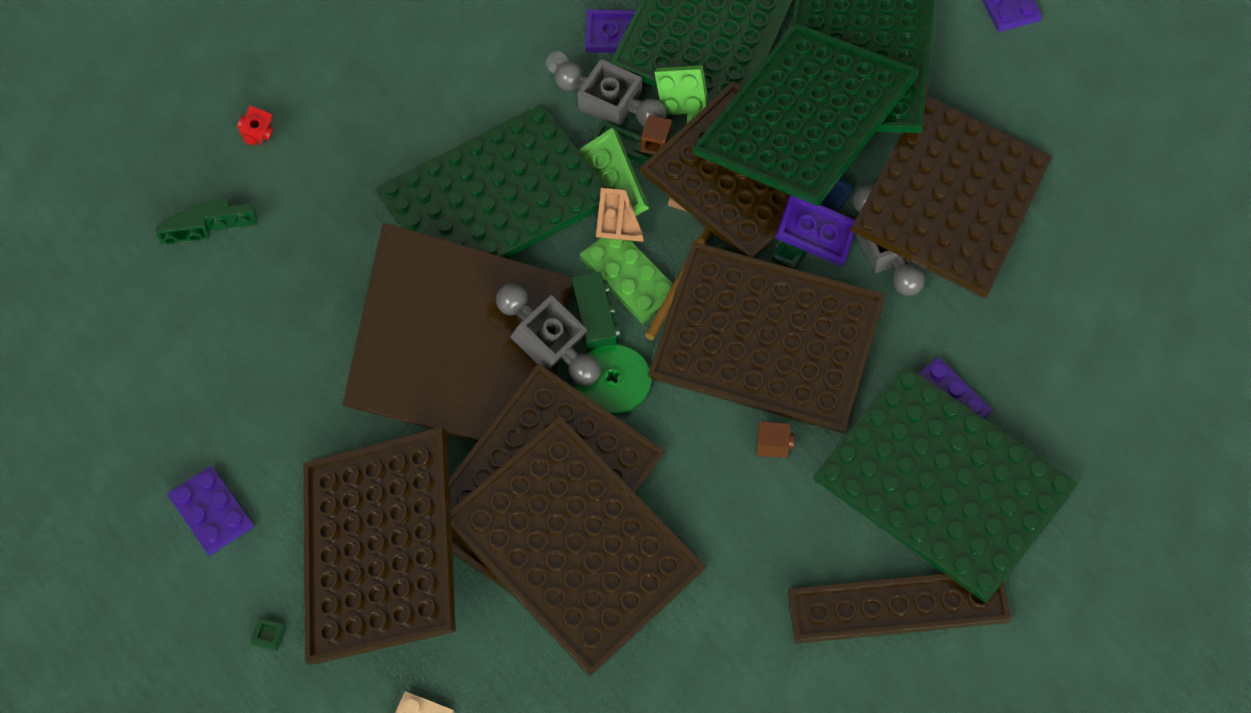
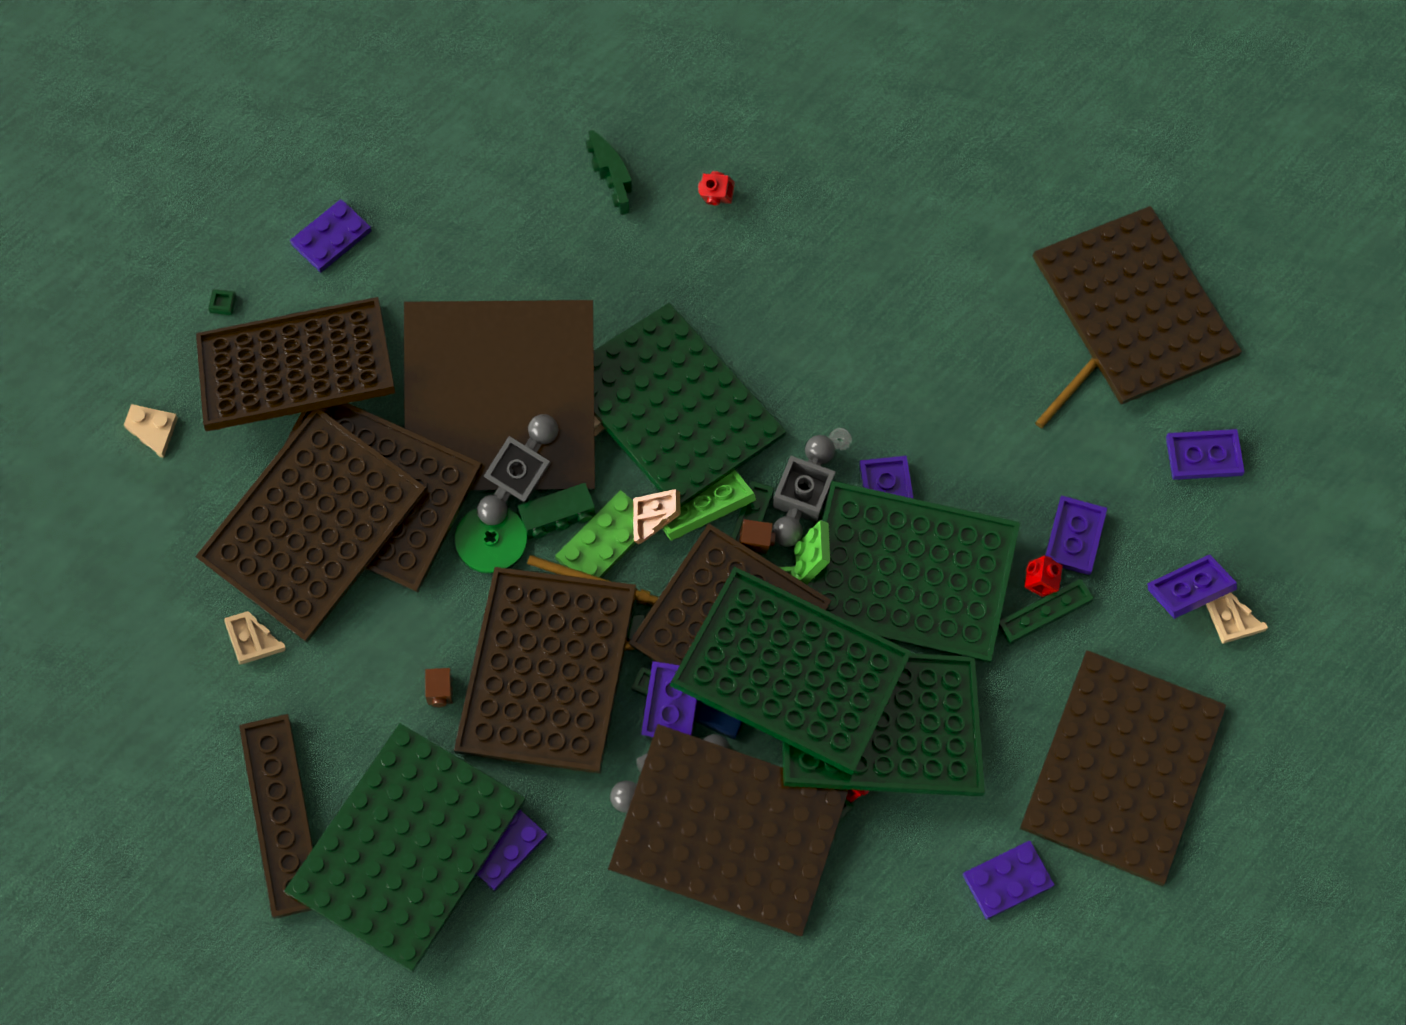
camera: 80 degrees right, 5 degrees up
none -> tan wing [224,611,285,665]

